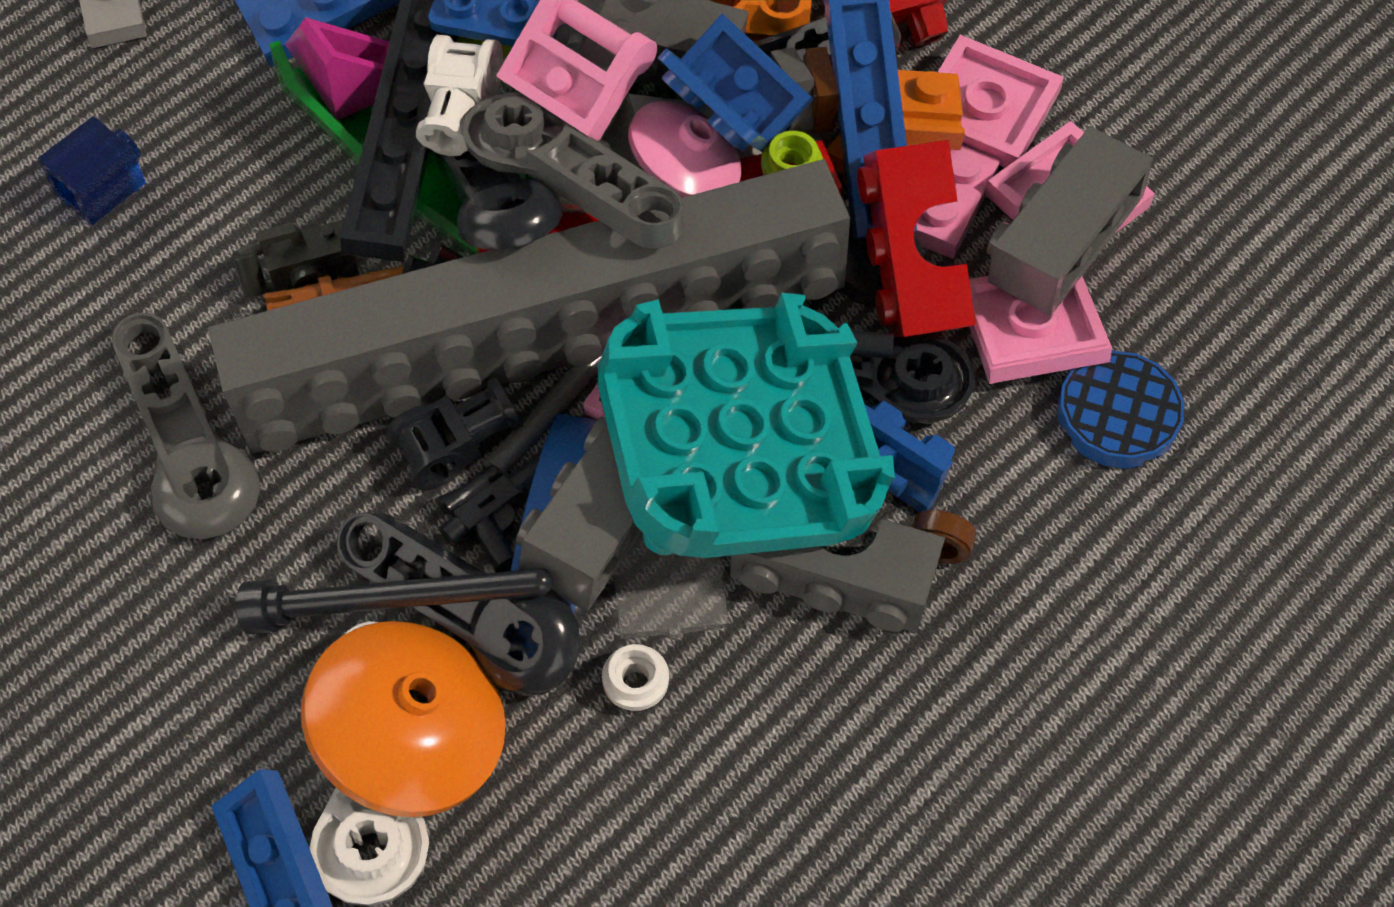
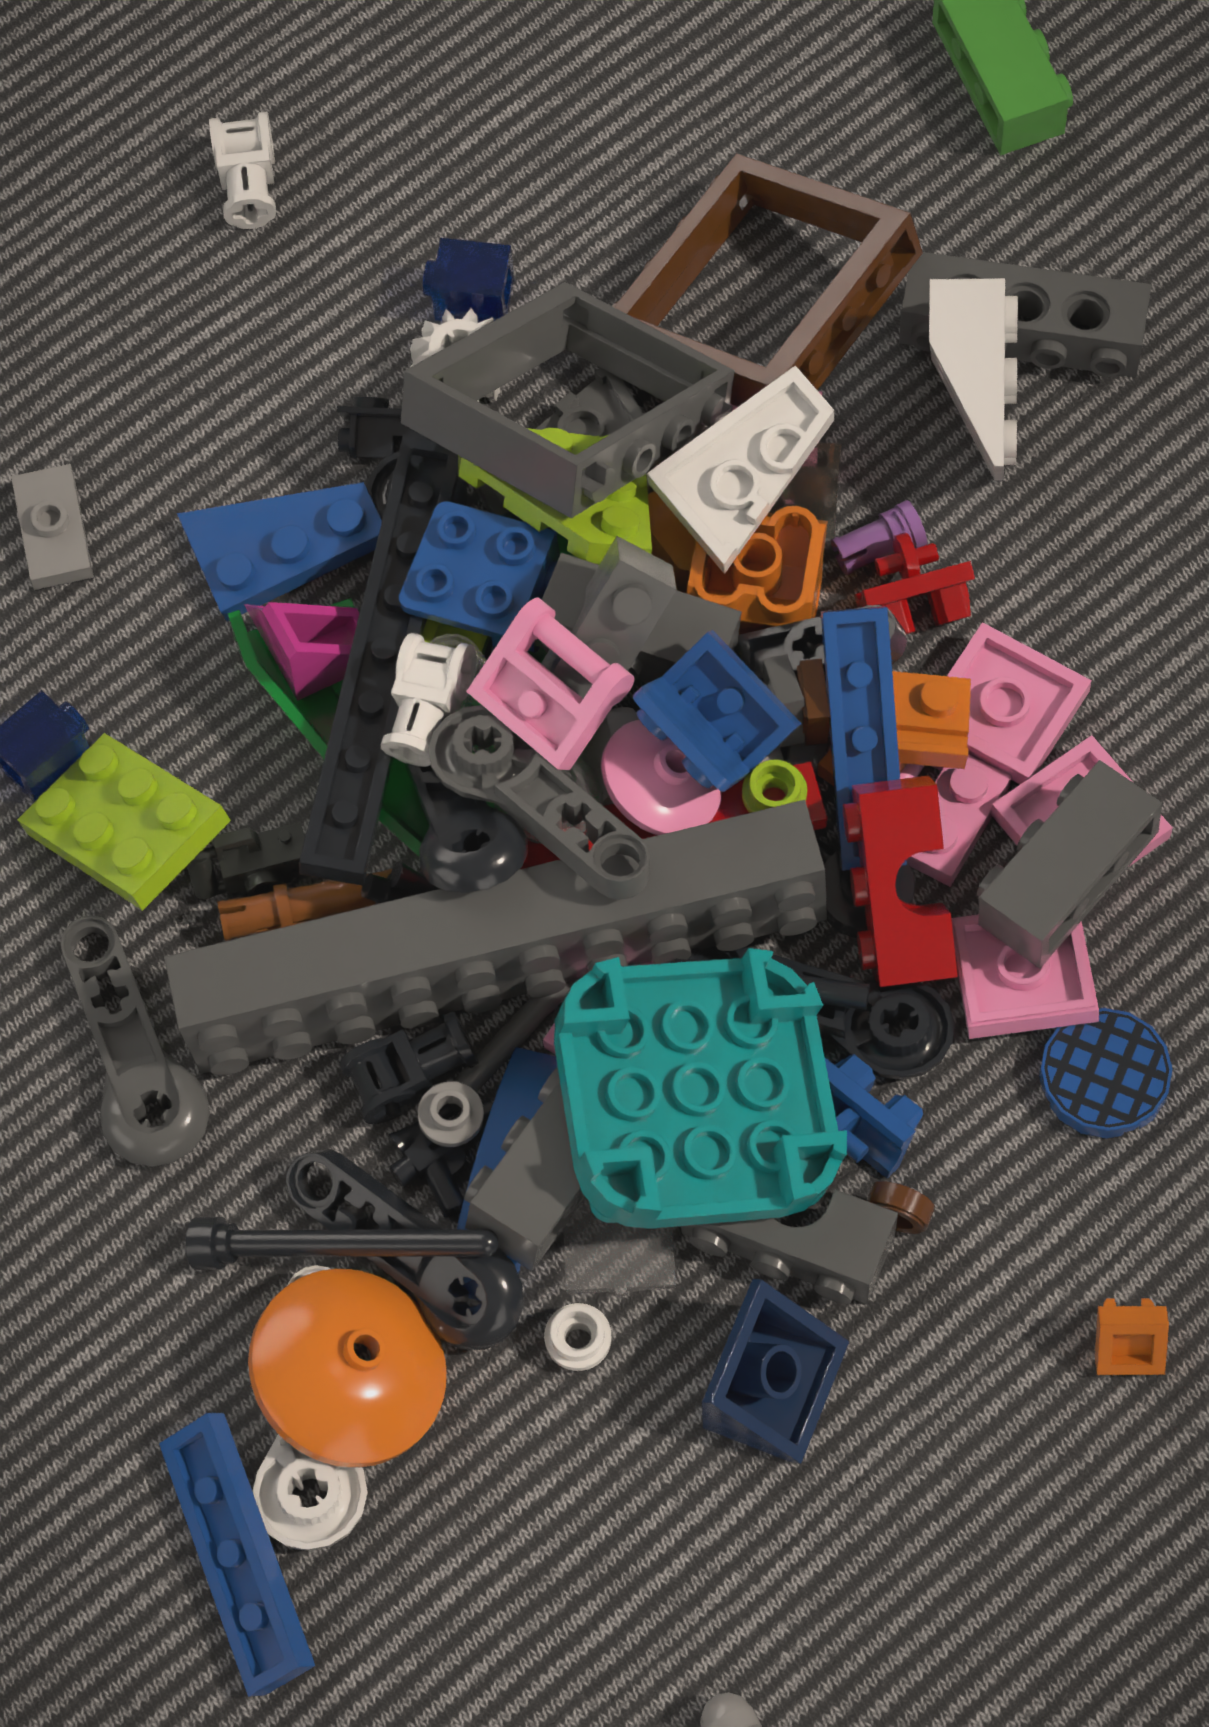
camera: 10 degrees right, 5 degrees up
none -> lime plate [17,733,231,911]
none -> light grey plate [418,1082,484,1147]
none -> dark blue slope [702,1279,850,1464]
none -> orange tile [1095,1298,1169,1375]

